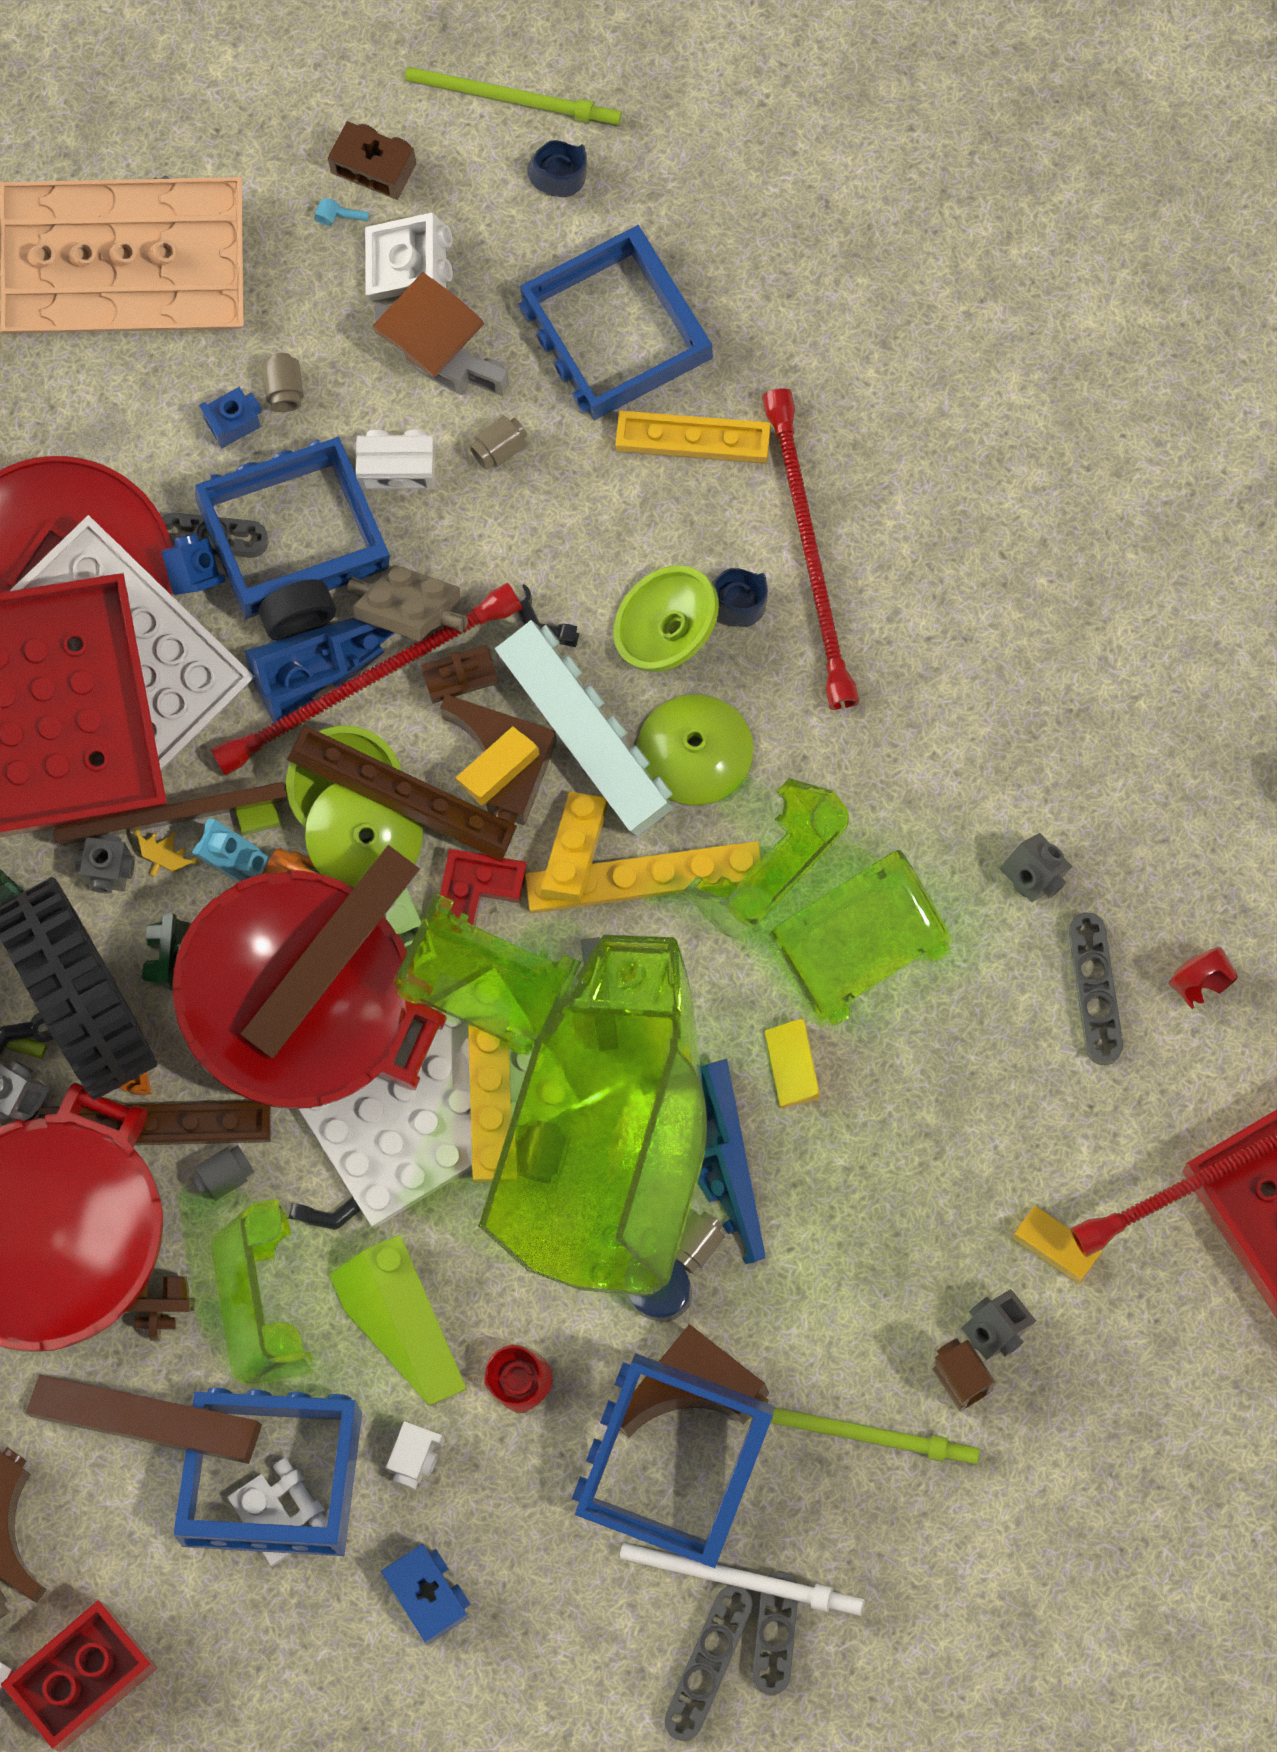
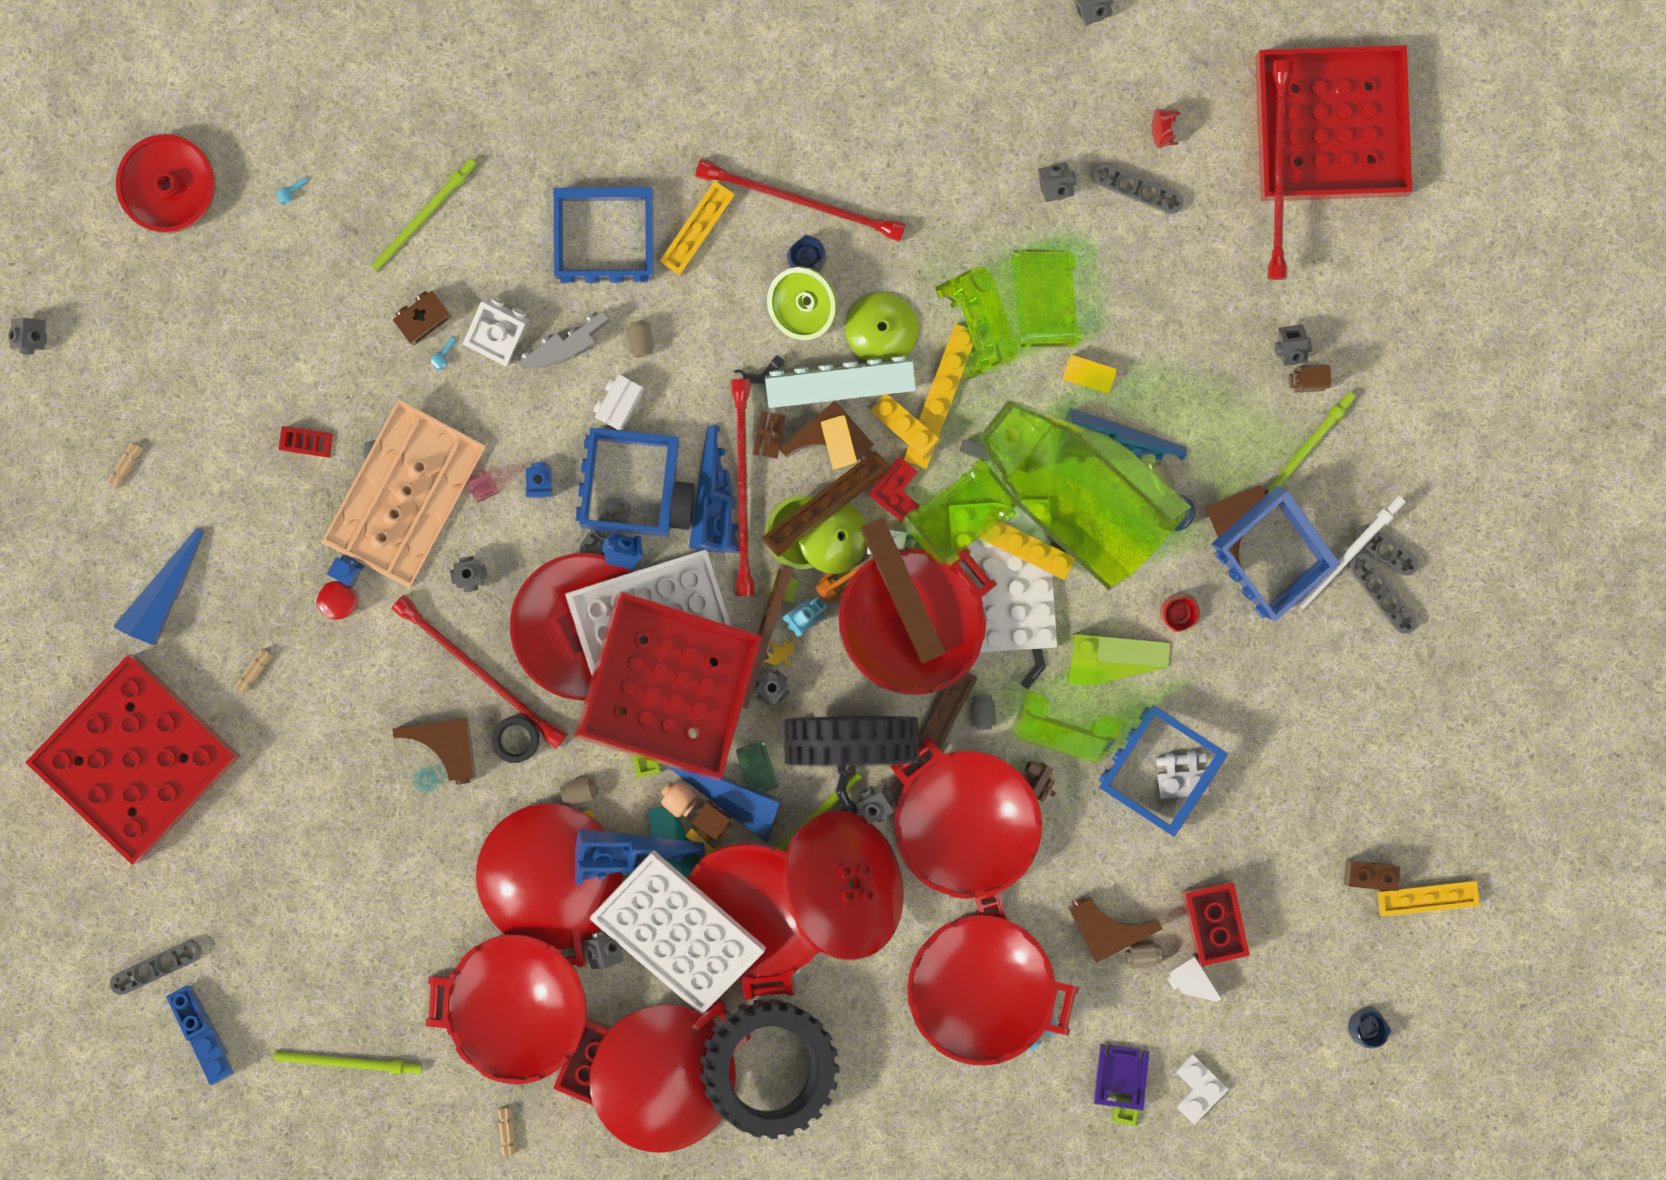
camera: 65 degrees left, 15 degrees up
reddish brown tile [26,1375,262,1464] -> none
dark green hips [142,913,191,991] -> none
dark tan brick [262,353,304,412] -> none
dark tan plate [347,564,468,641] -> none
dark orange slope [372,272,484,378] -> none
blue brick [381,1544,471,1645] -> none
white brick [386,1421,445,1490] -> none
dark blue hair [527,140,587,197] -> none
yellow slope [1012,1205,1102,1285] -> none
none -> red slope [278,426,334,458]
none -> dark grey brick [450,556,487,592]
none -> clear pink tile [467,469,500,503]

